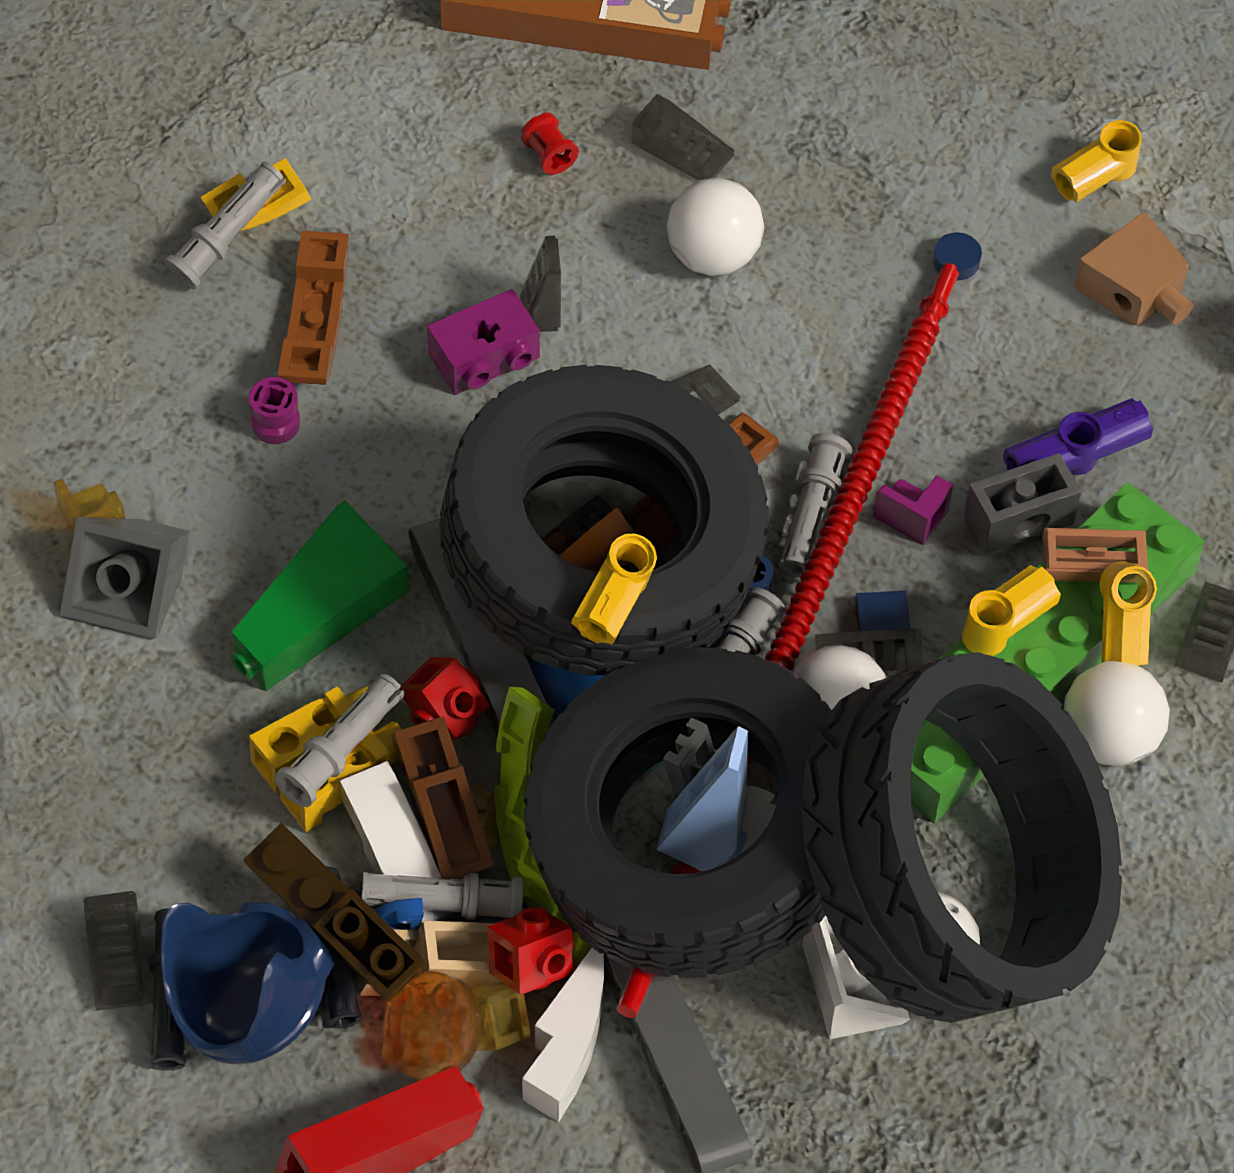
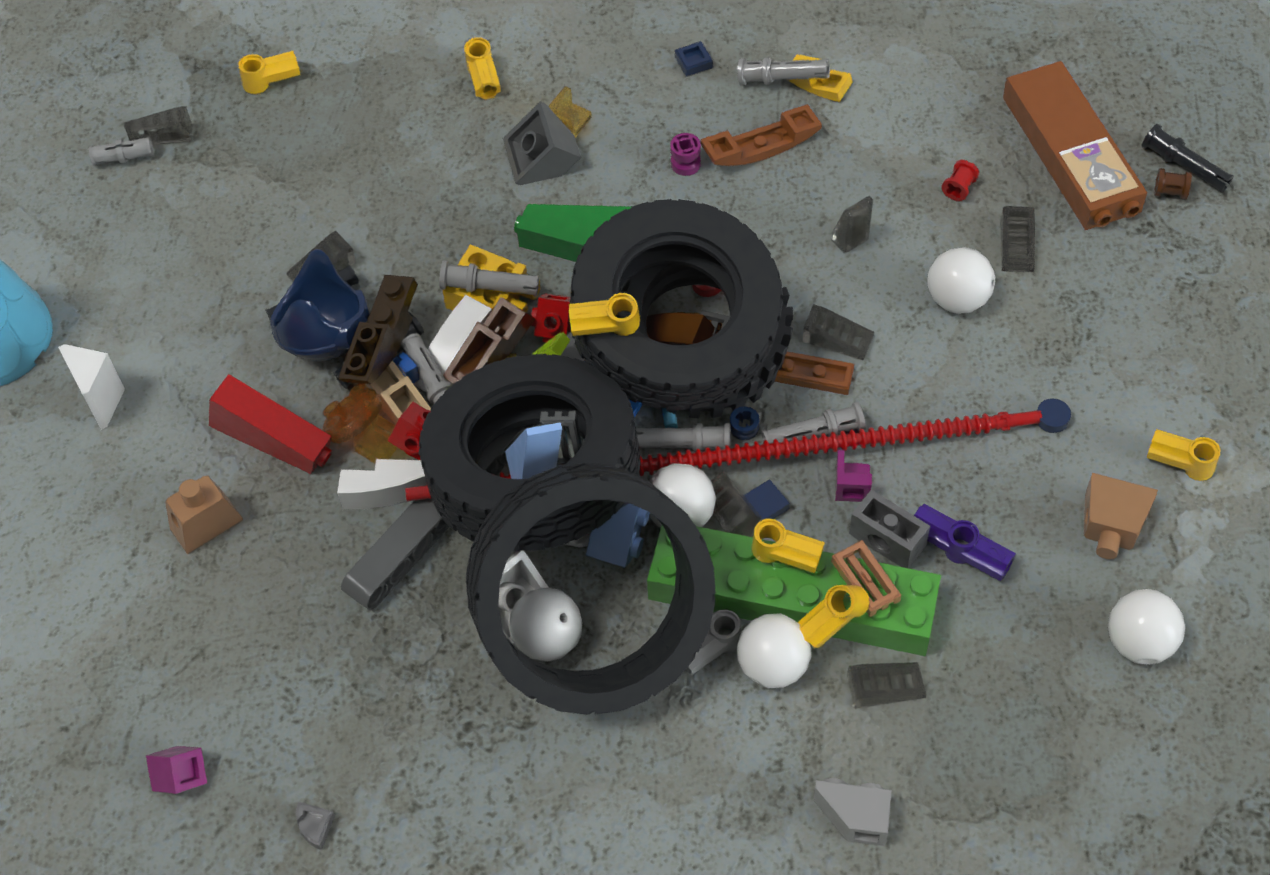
camera: 65 degrees right, 0 degrees up
magenta brick [427,289,540,395] -> none
none -> dark blue tile [674,41,713,77]

